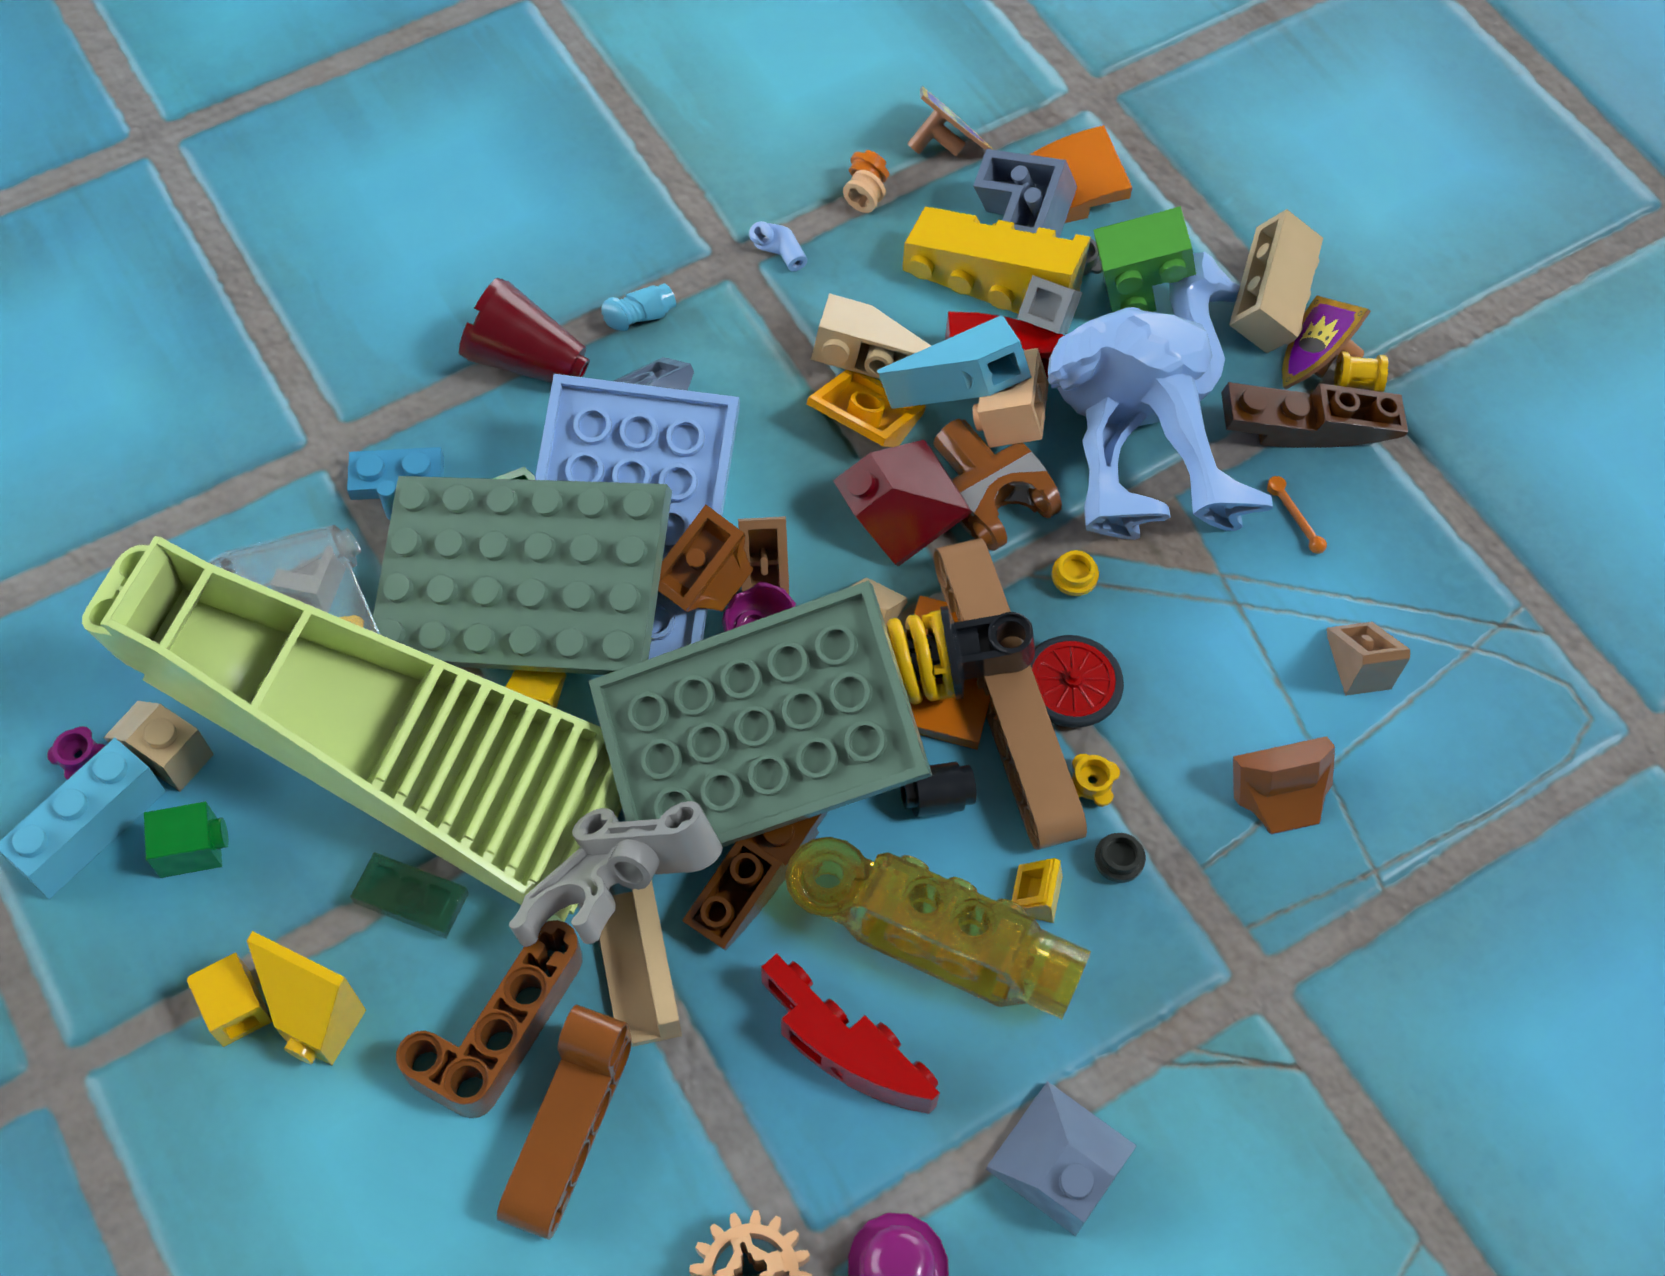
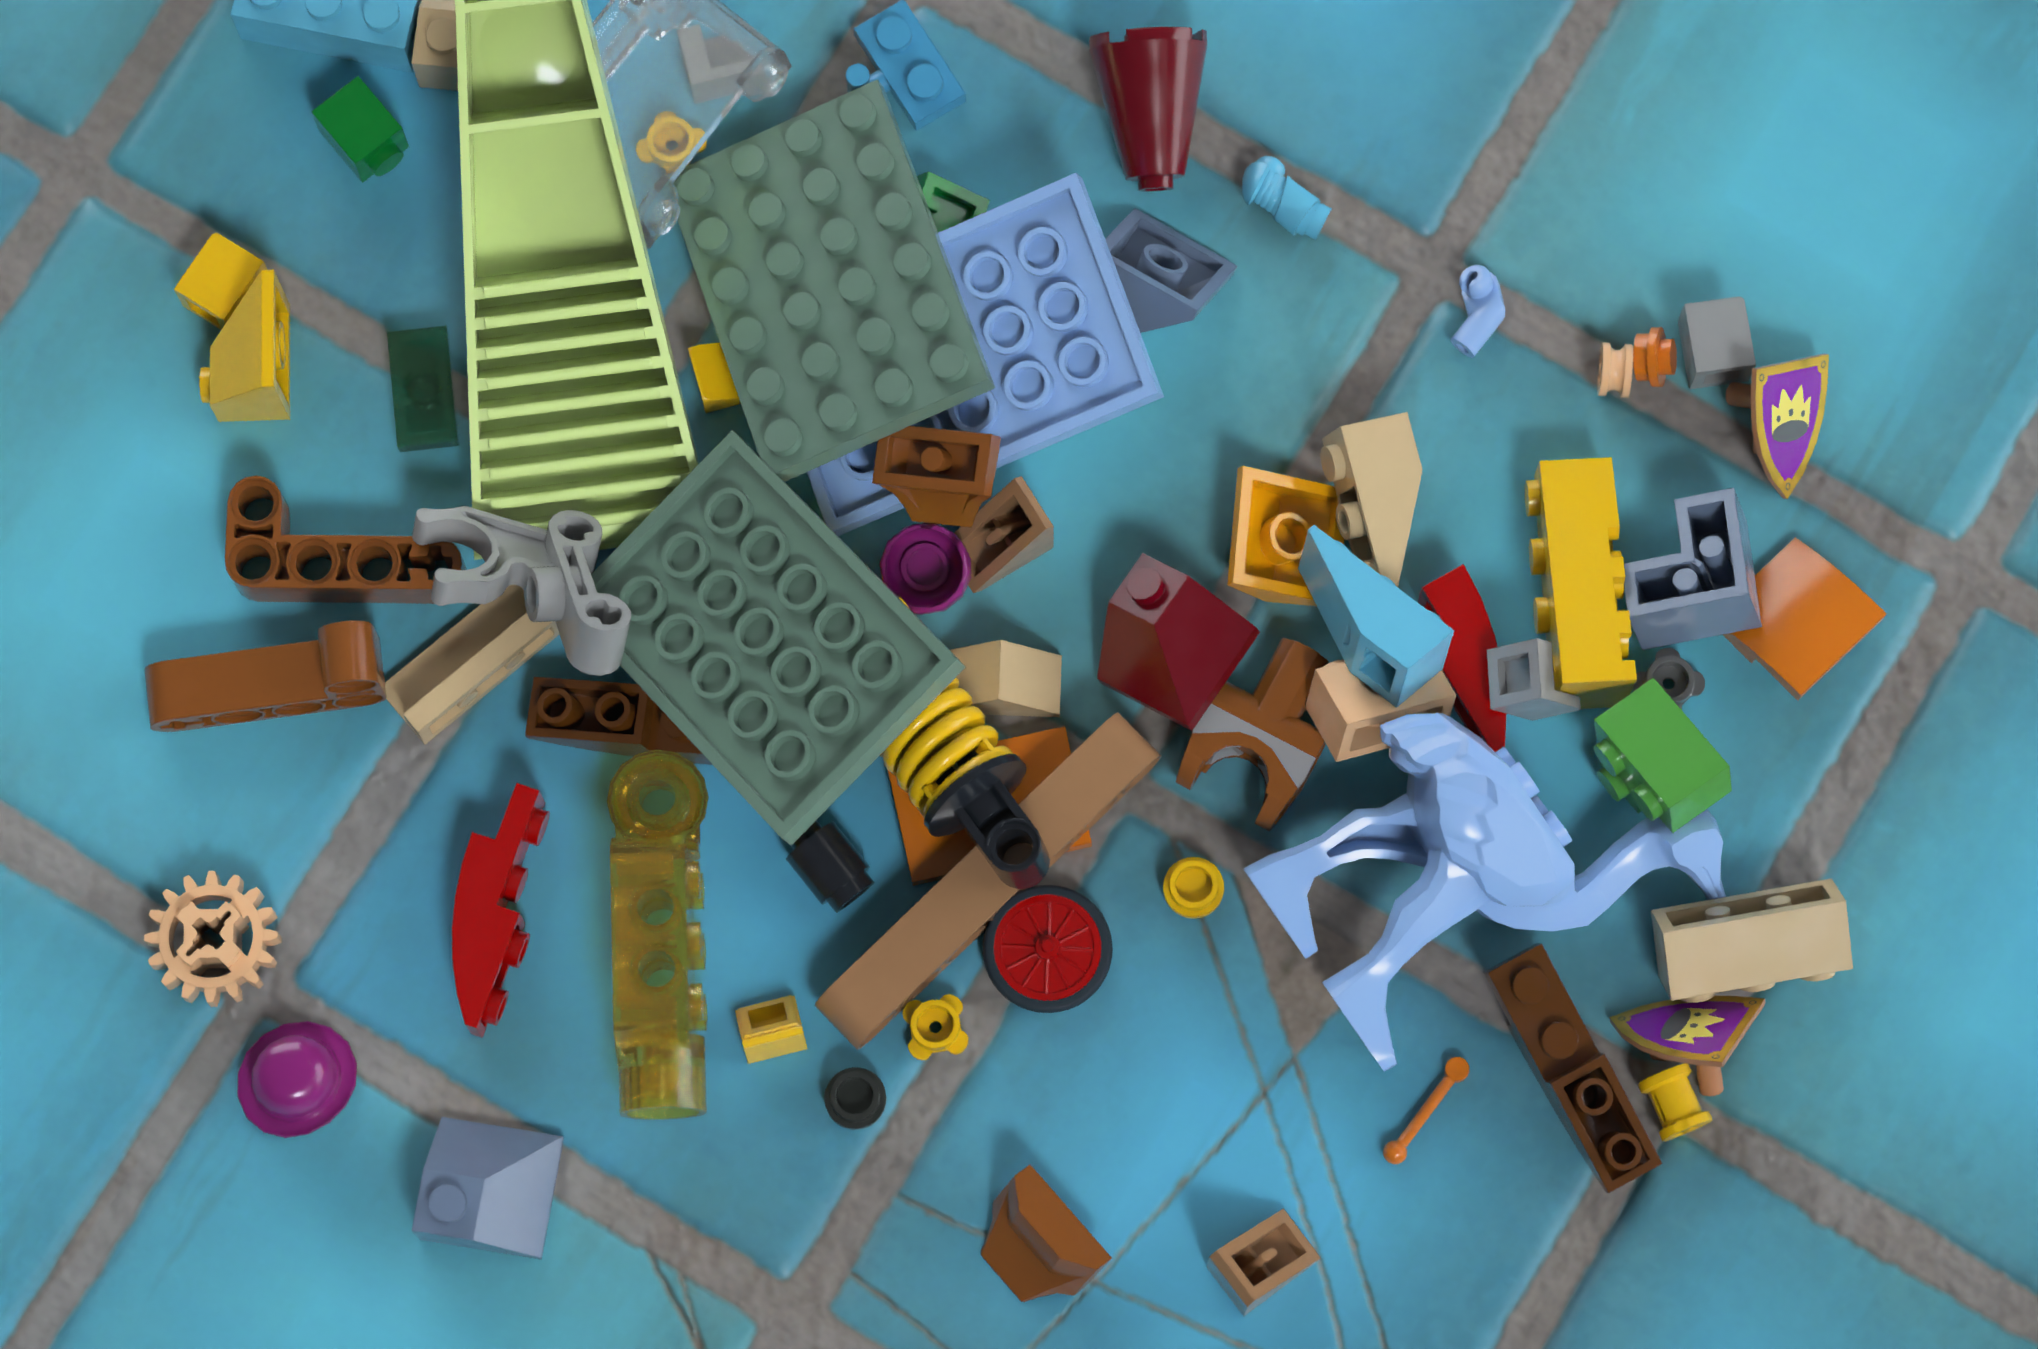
camera: 65 degrees right, 15 degrees up
none -> light grey panel [1678,296,1756,390]

